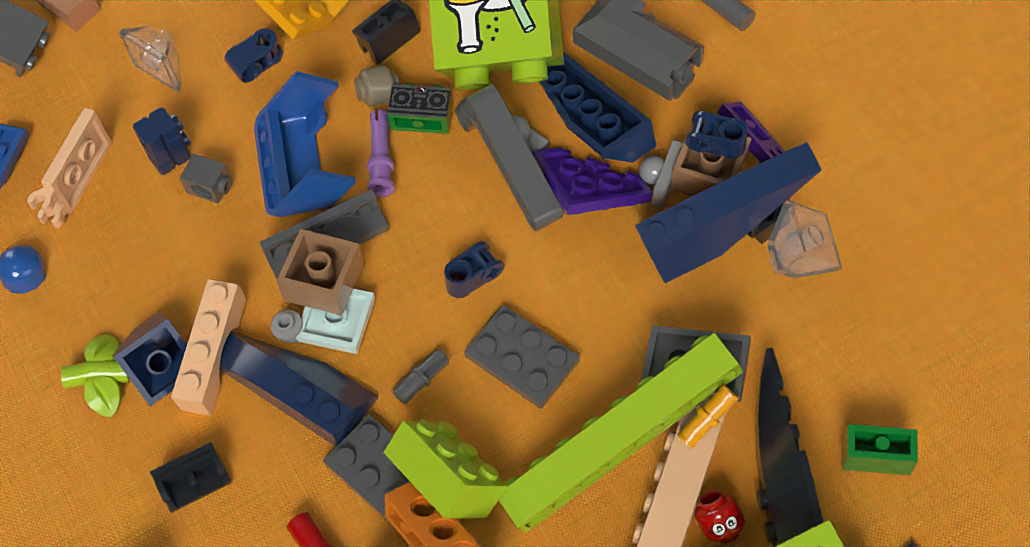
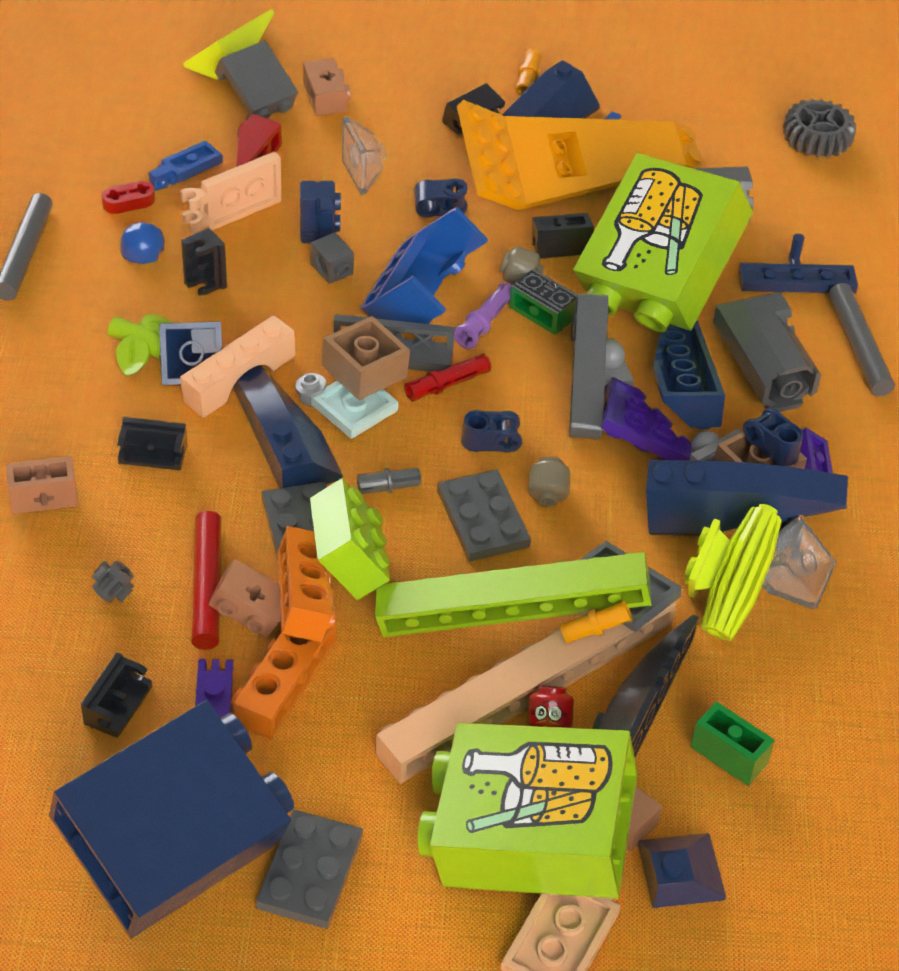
camera: 25 degrees right, 15 degrees down
none -> black hinge [181,228,227,295]
none -> red slope [236,114,282,167]
none -> red pin [404,353,491,402]
none -> dark tan head [528,457,571,506]
none -> neon yellow plate [685,504,782,641]

